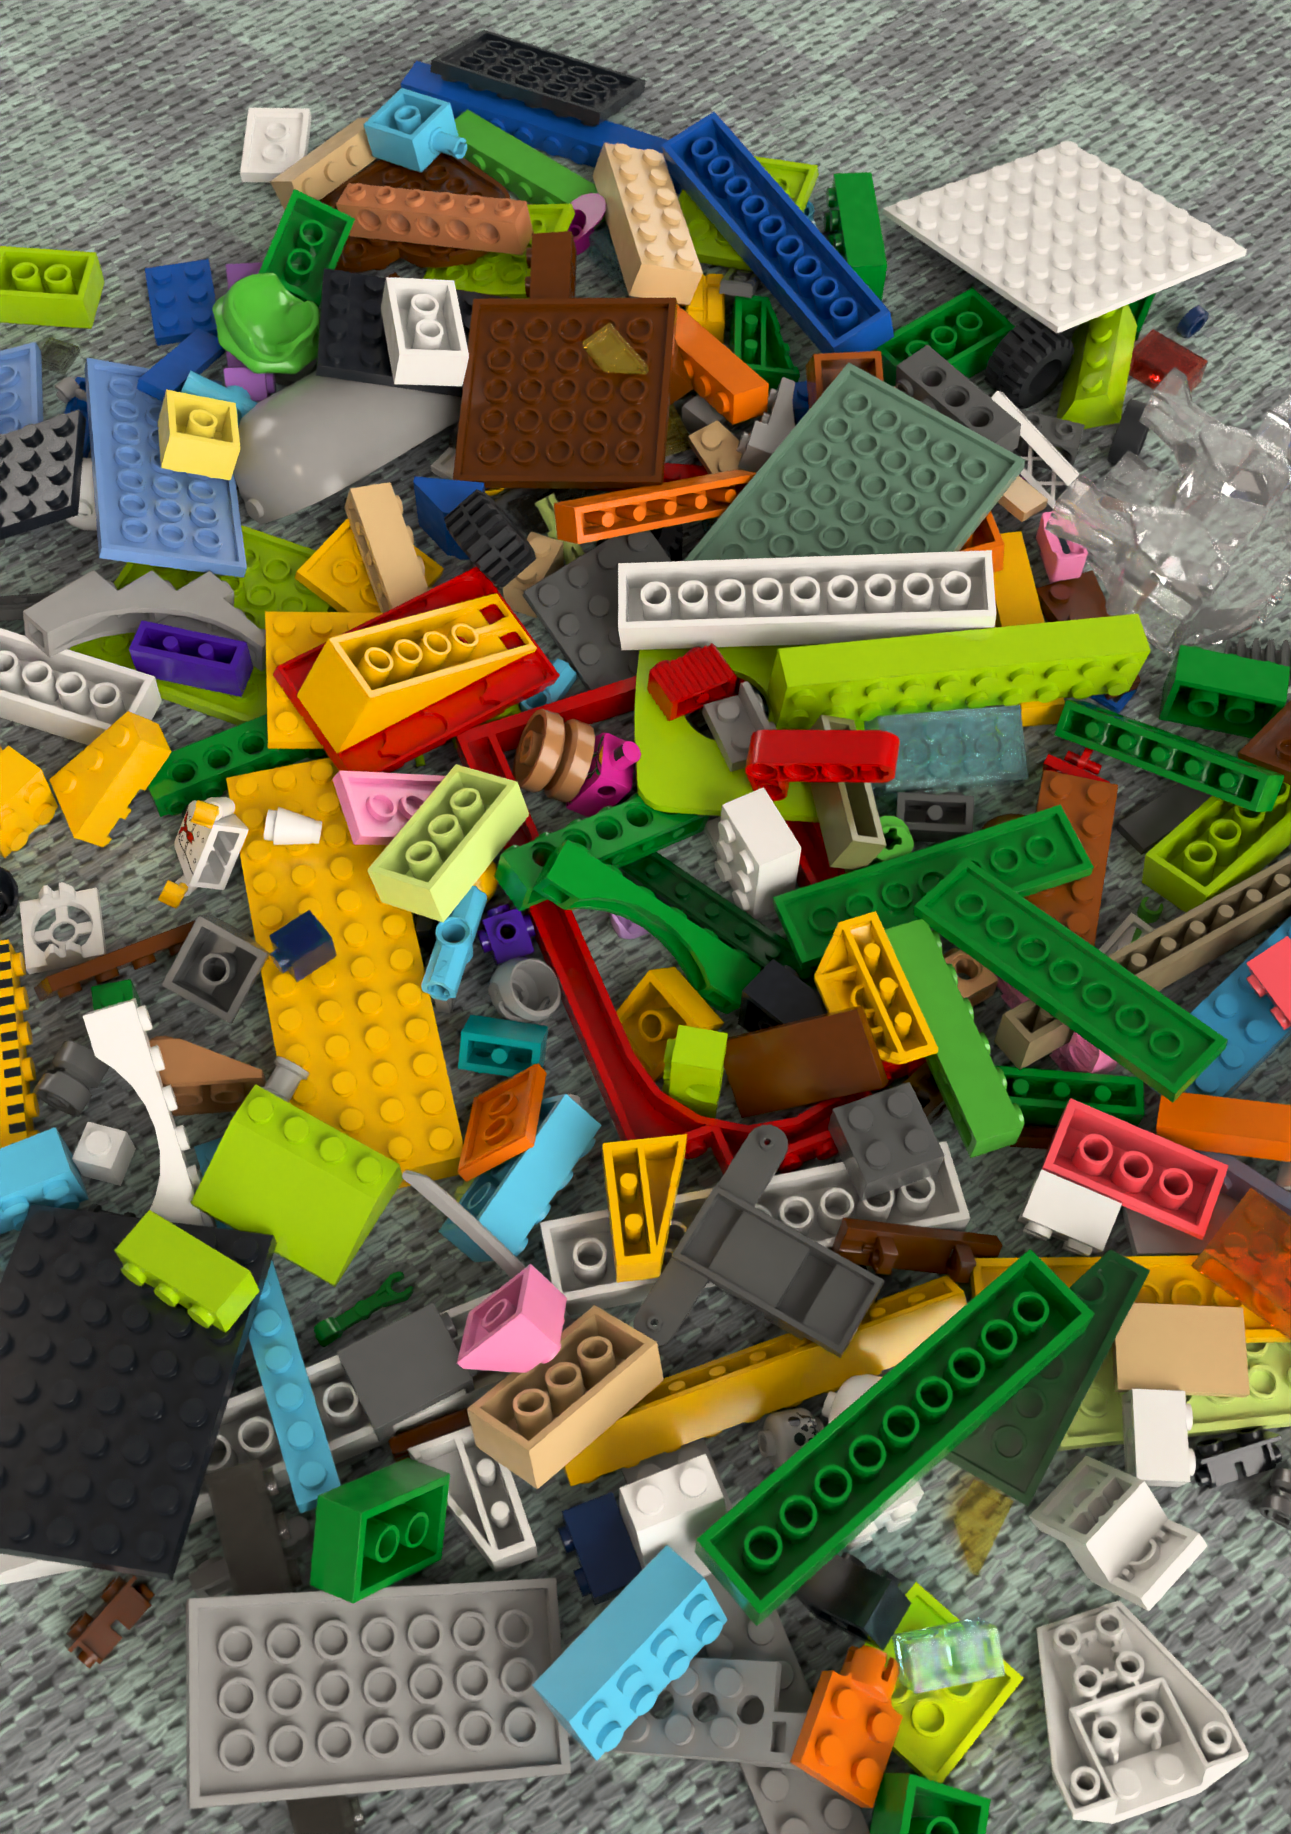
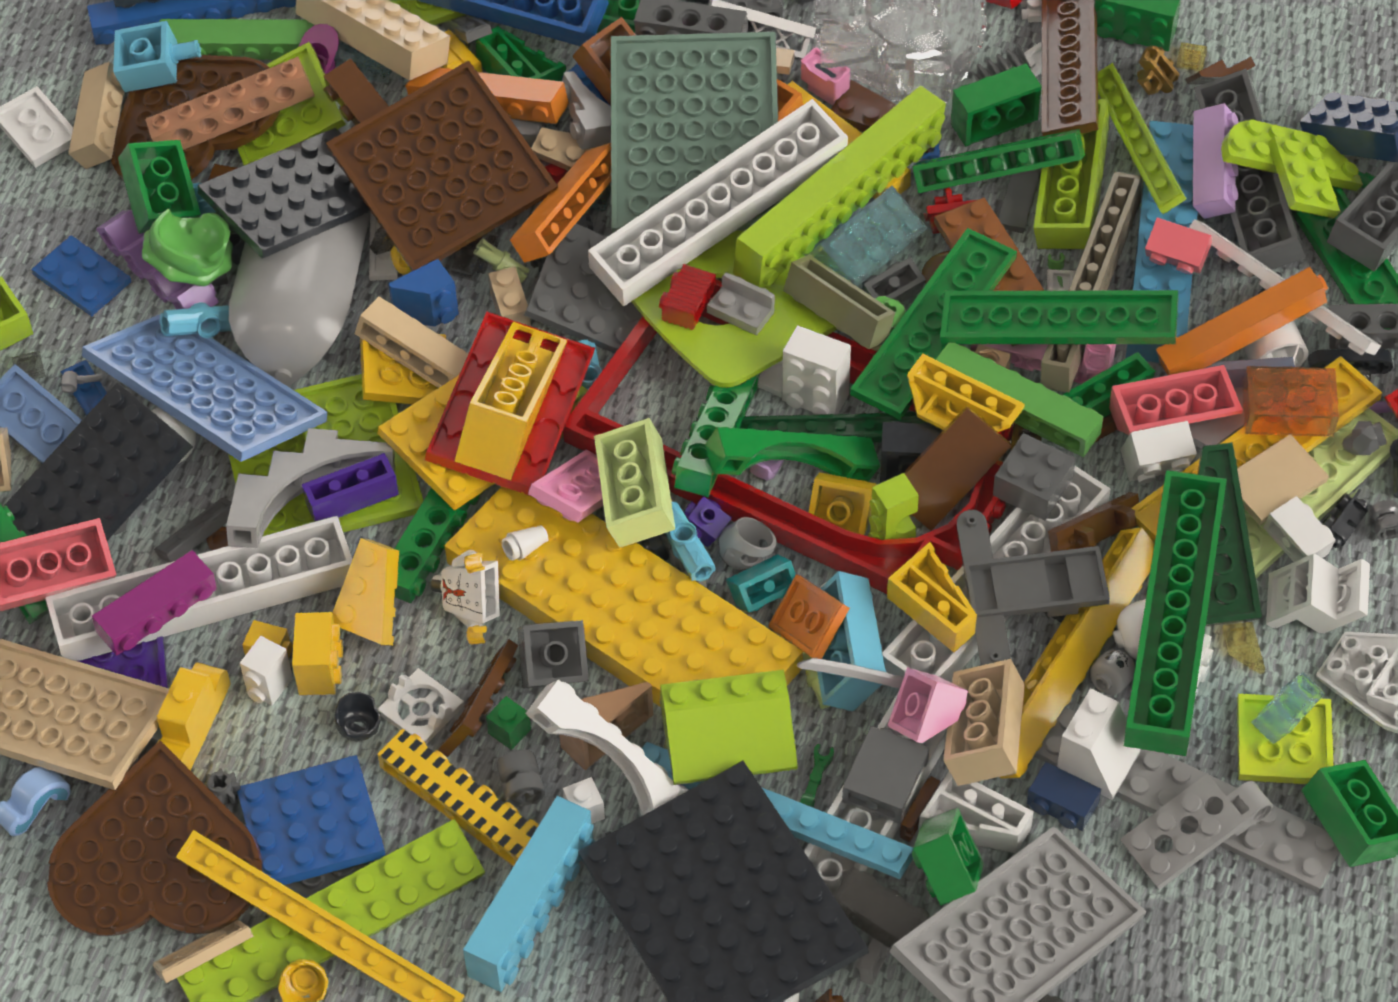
camera: 35 degrees left, 5 degrees down
lime brick [115,1210,260,1333] -> none
blue tile [136,328,226,402] -> none
light yellow brick [158,390,241,480] -> none
light grey bush [261,1056,309,1104] -> none
clear blue brick [269,910,337,982] -> none
white brick [381,277,469,386] -> none
black tyre [444,489,536,587] -> none
medium nougat wheel [512,709,595,803] -> none
medium azure brick [532,1545,727,1761] -> none
dark pink torso [566,733,641,817] -> none
clear yellow tile [582,323,649,375] -> none
red beam [745,729,900,801] -> none
orange plate [790,1645,903,1808] -> none
black brick [795,1552,911,1651] -> none

